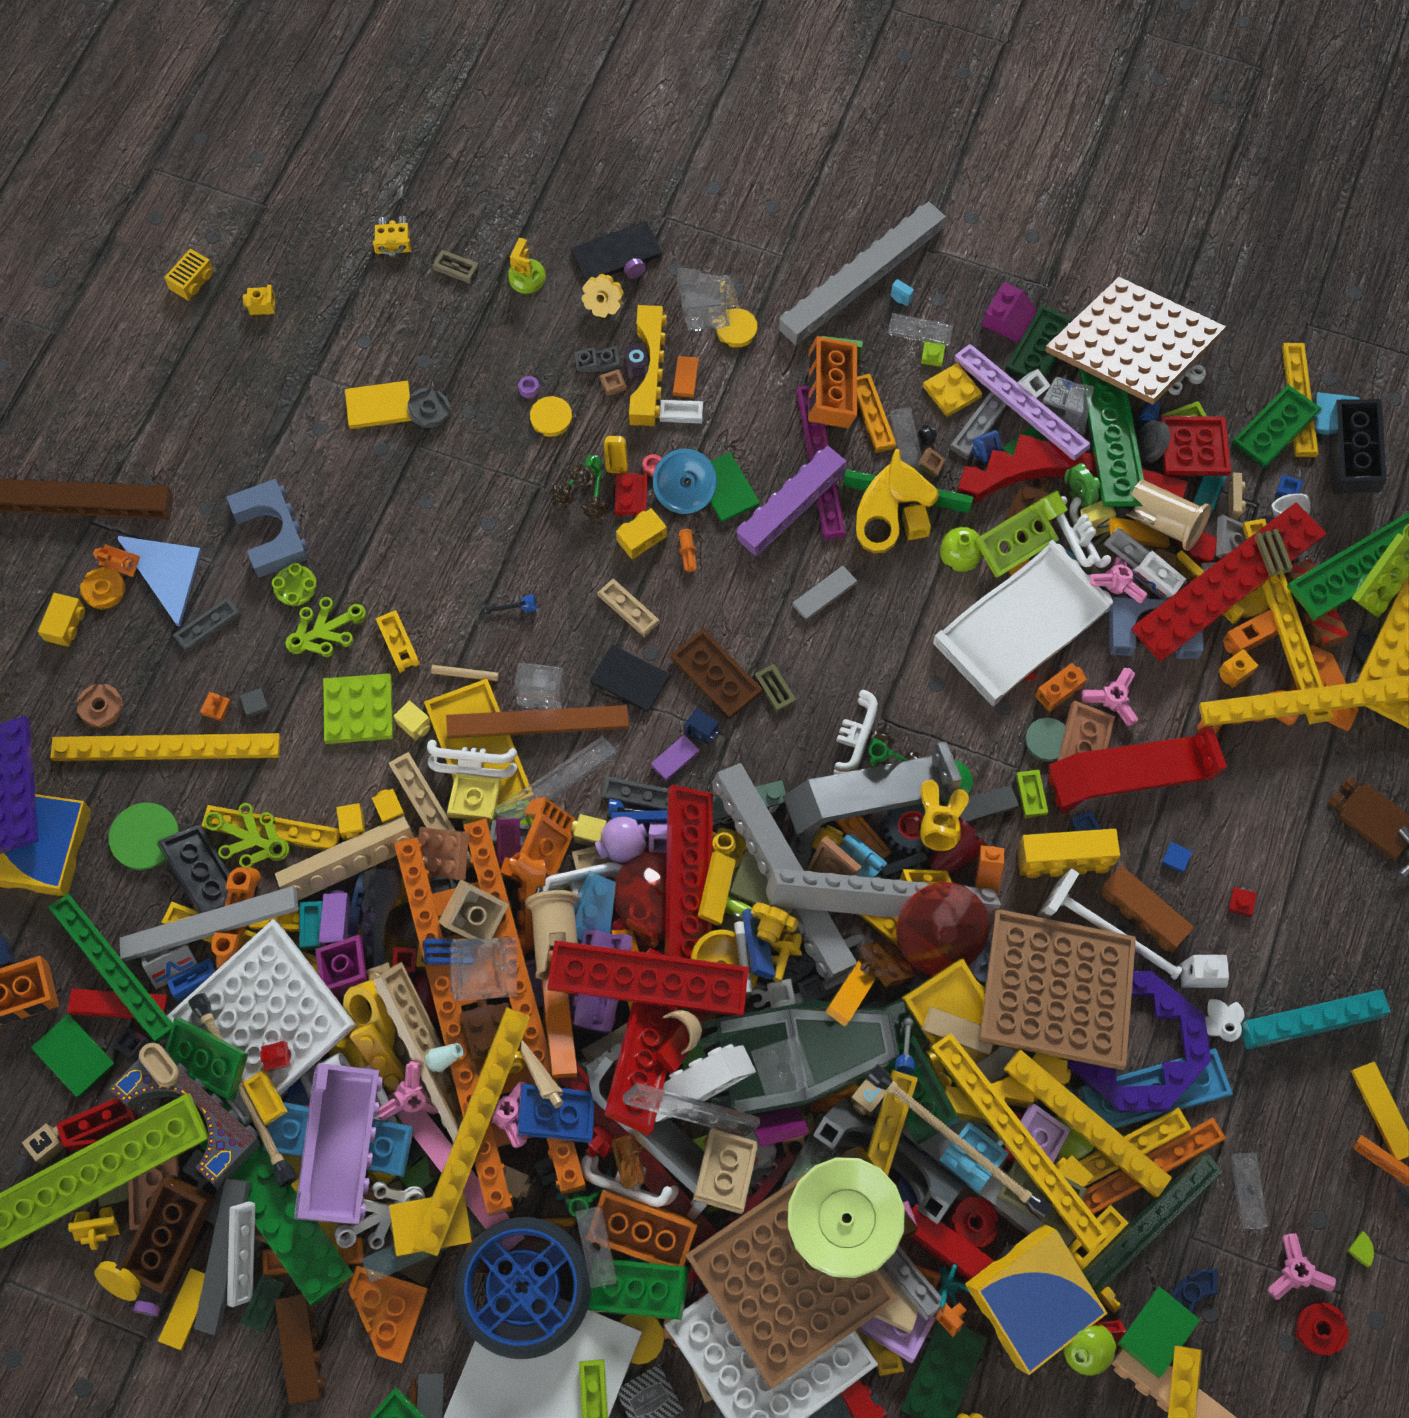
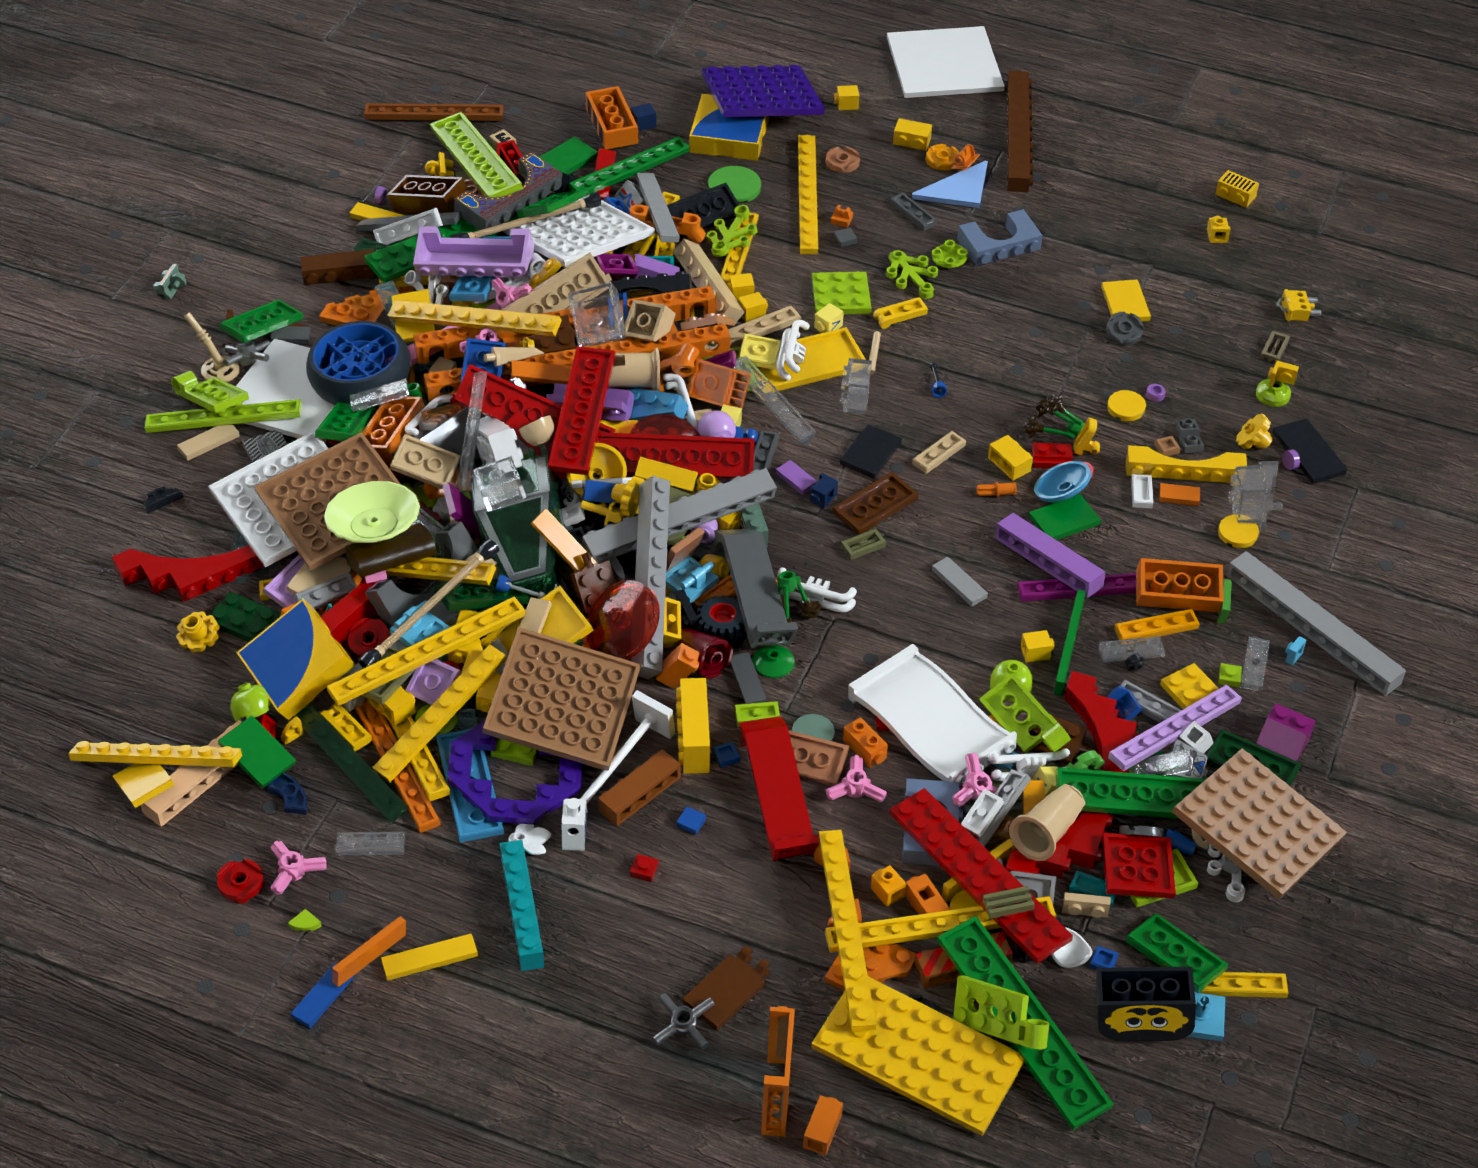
camera: 90 degrees right, 20 degrees down
yellow tile [94,1261,141,1301] -> none
tan tile [139,1043,180,1087] -> none
yellow tile [243,1069,288,1126] -> none
red tile [260,1041,291,1072] -> none
light aqua cone [425,1043,463,1072] -> none
dark orange tile [446,705,629,739] -> none
clear purple brick [624,343,649,378] -> none
yellow animal [856,449,938,554] -> none
medium nougat tile [918,447,946,478] -> none
yellow piece [920,780,969,851] -> none

